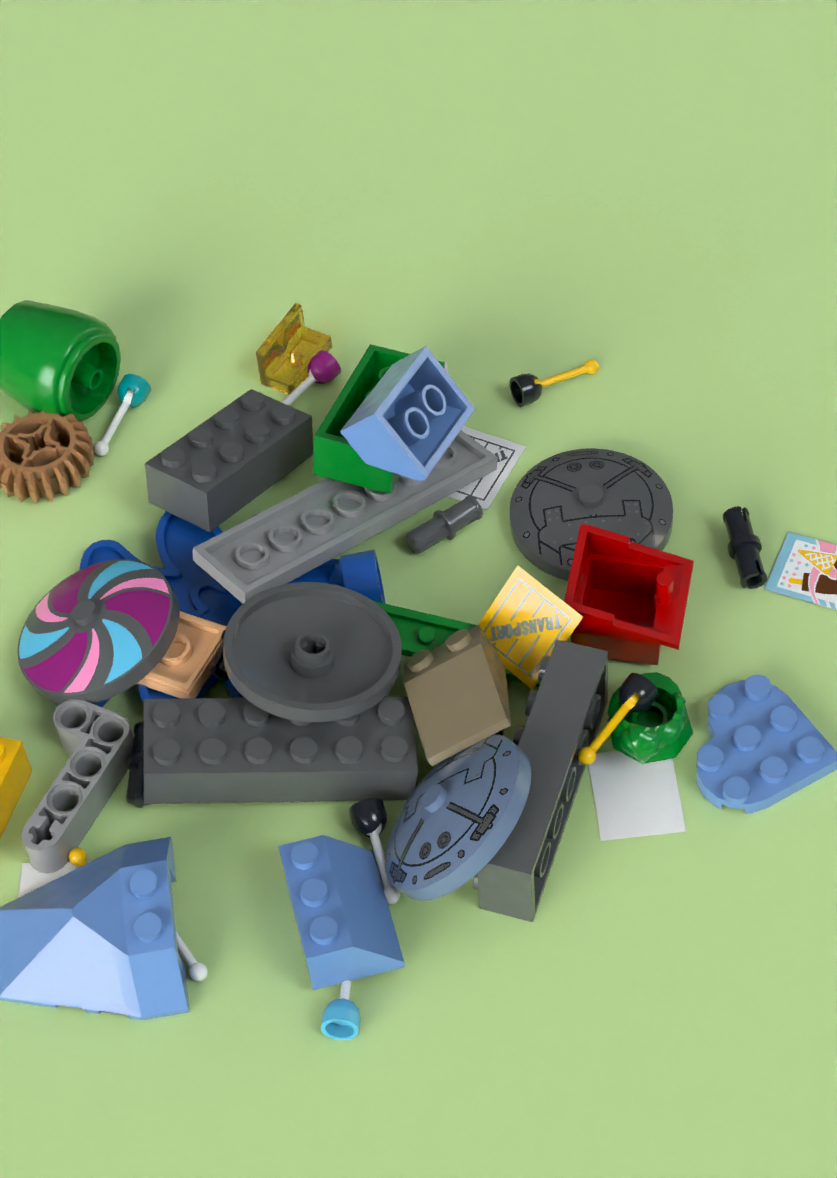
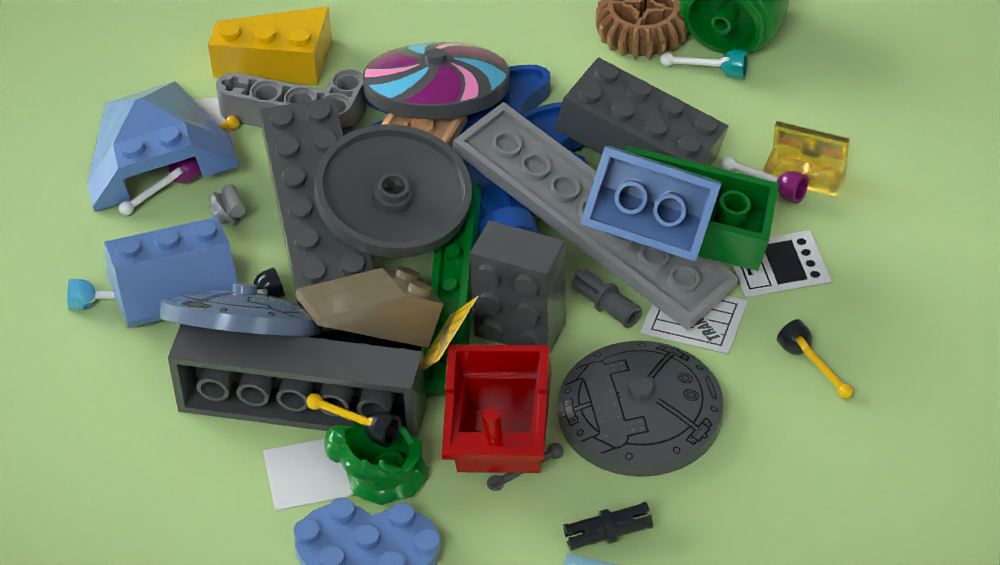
camera: 80 degrees right, 5 degrees down
none -> light grey plate [208,184,245,225]
none -> dark grey brick [470,220,566,353]

